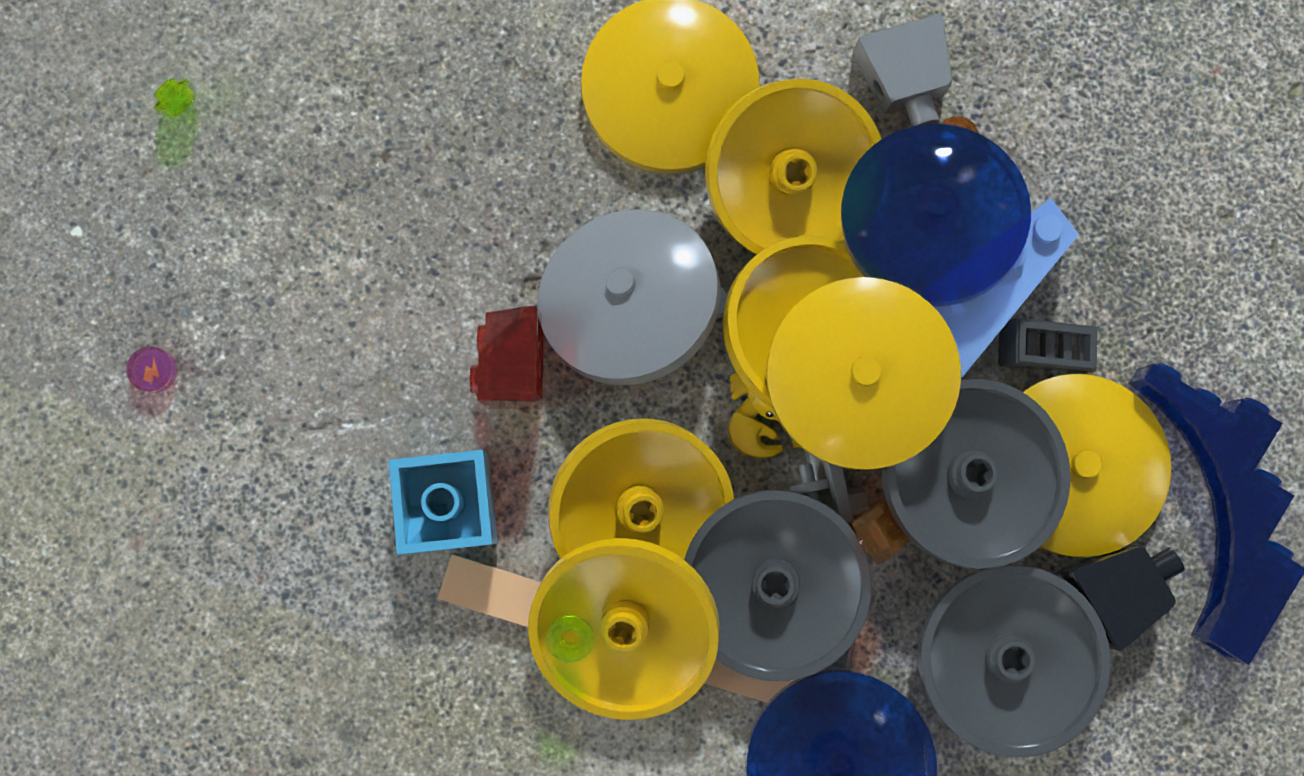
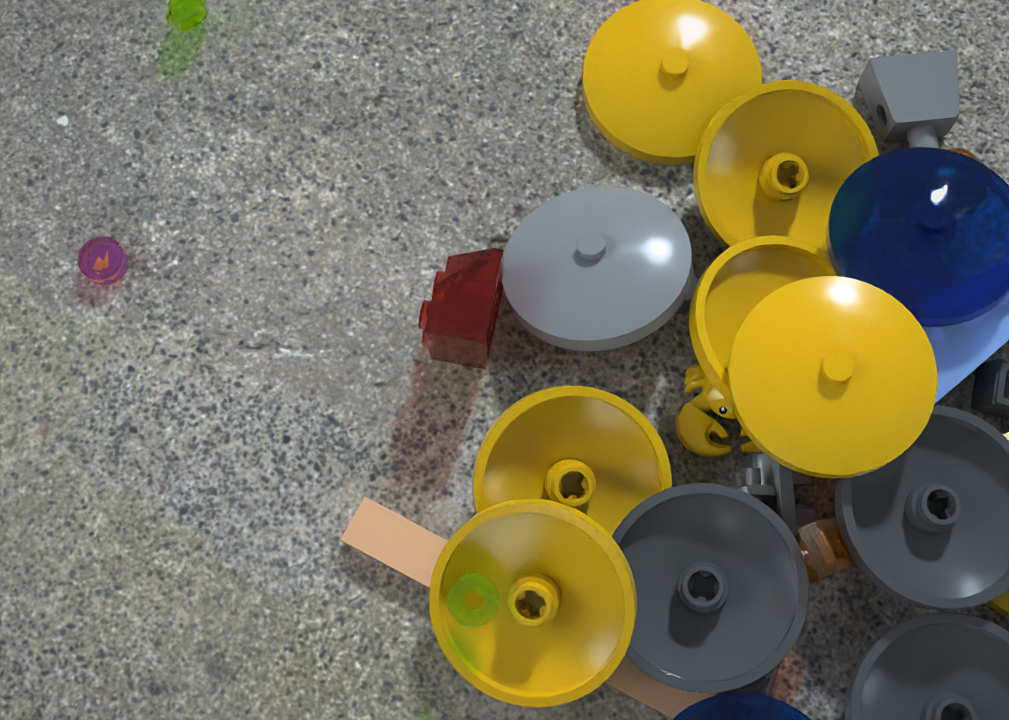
camera: 15 degrees right, 10 degrees down
medium azure slope [388,450,498,555] -> none

